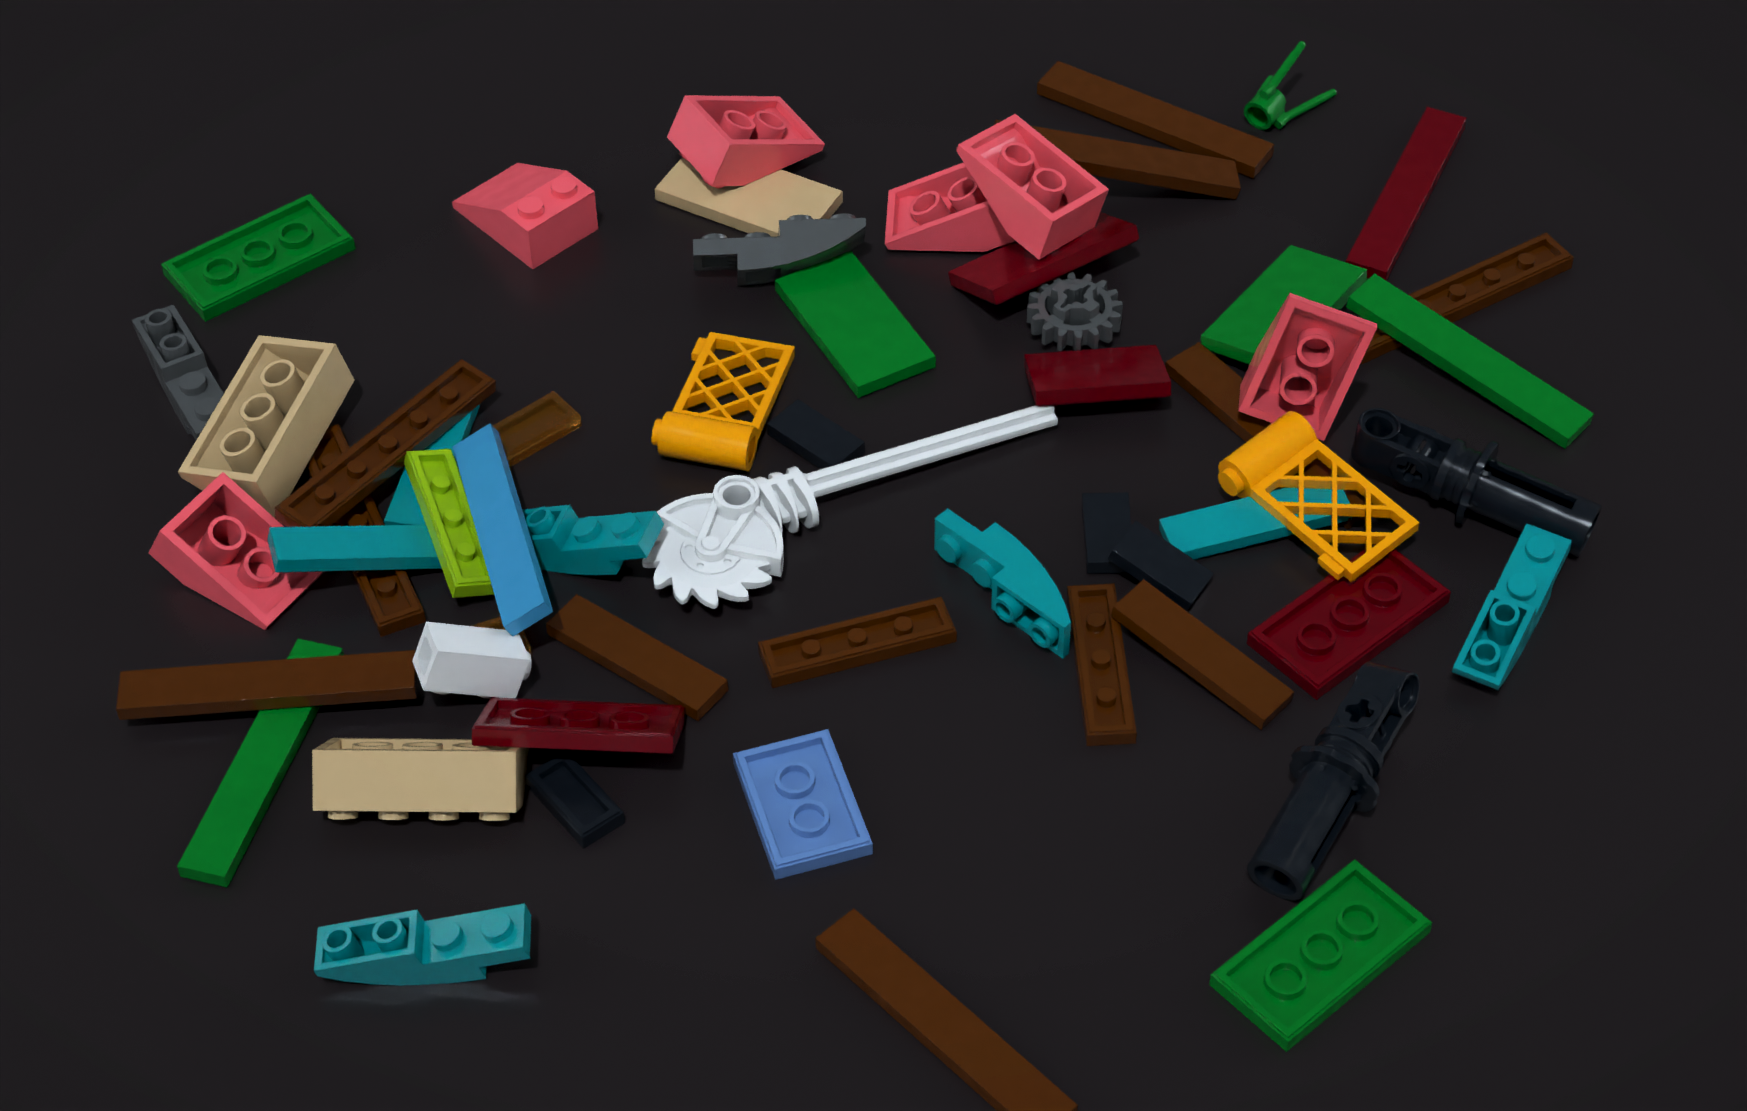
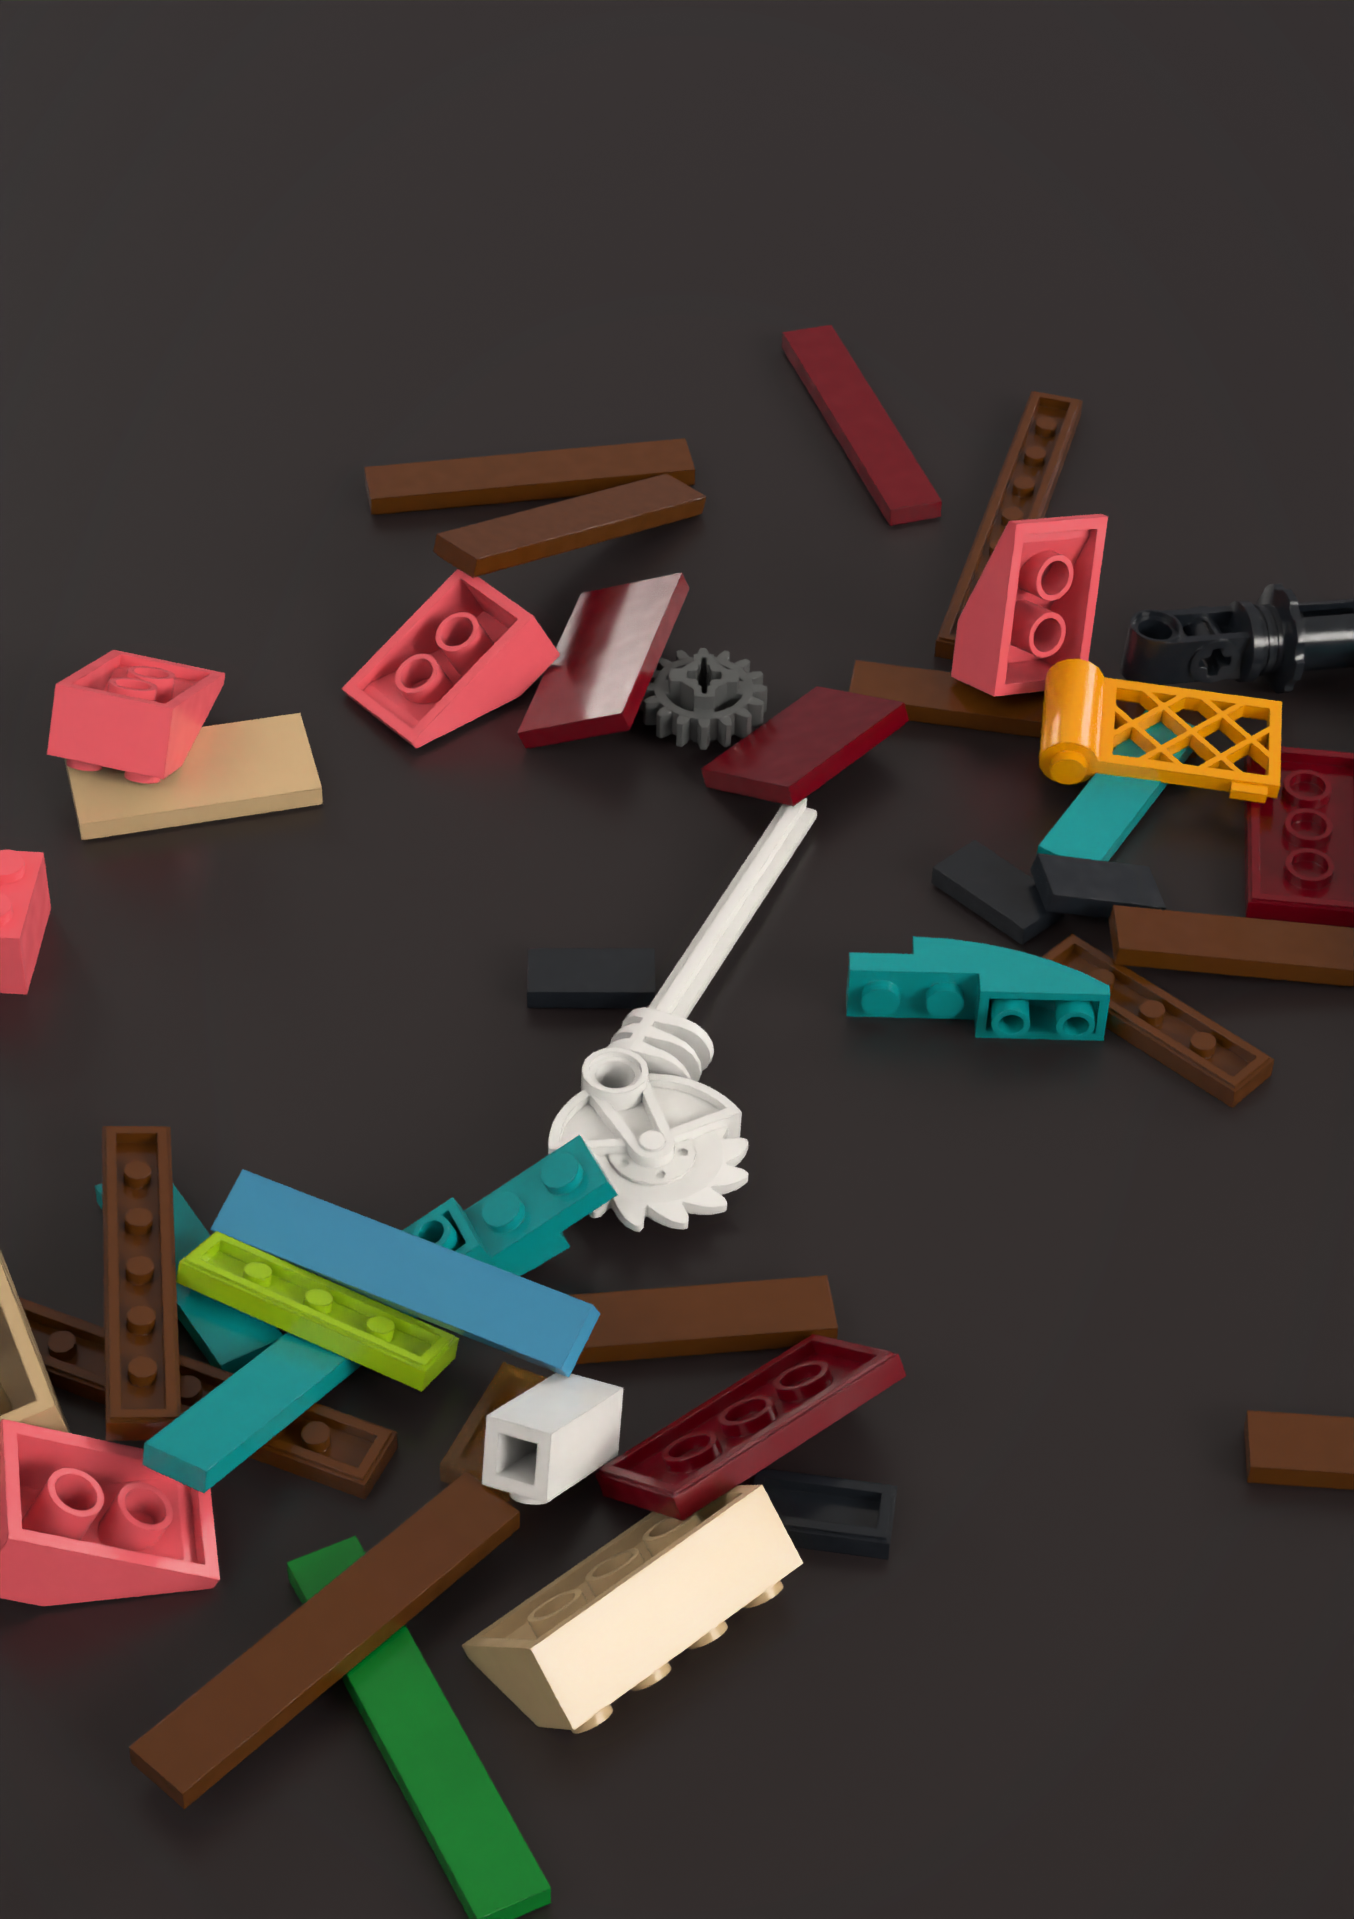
camera: 45 degrees left, 5 degrees down
teal slope [314,903,532,986] -> none
clear orange tile [493,391,582,467] -> none
light orange piece [651,332,795,472] -> none
dark grey slope [693,213,866,286] -> none
medium blue tile [733,729,873,880] -> none
reddish brown tile [758,597,957,688] -> none
green tile [775,251,936,398] -> none
coral slope [956,114,1109,260] -> none
green tile [1201,245,1367,365] -> none
green plant [1244,41,1337,130] -> none
green tile [1346,273,1594,449] -> none

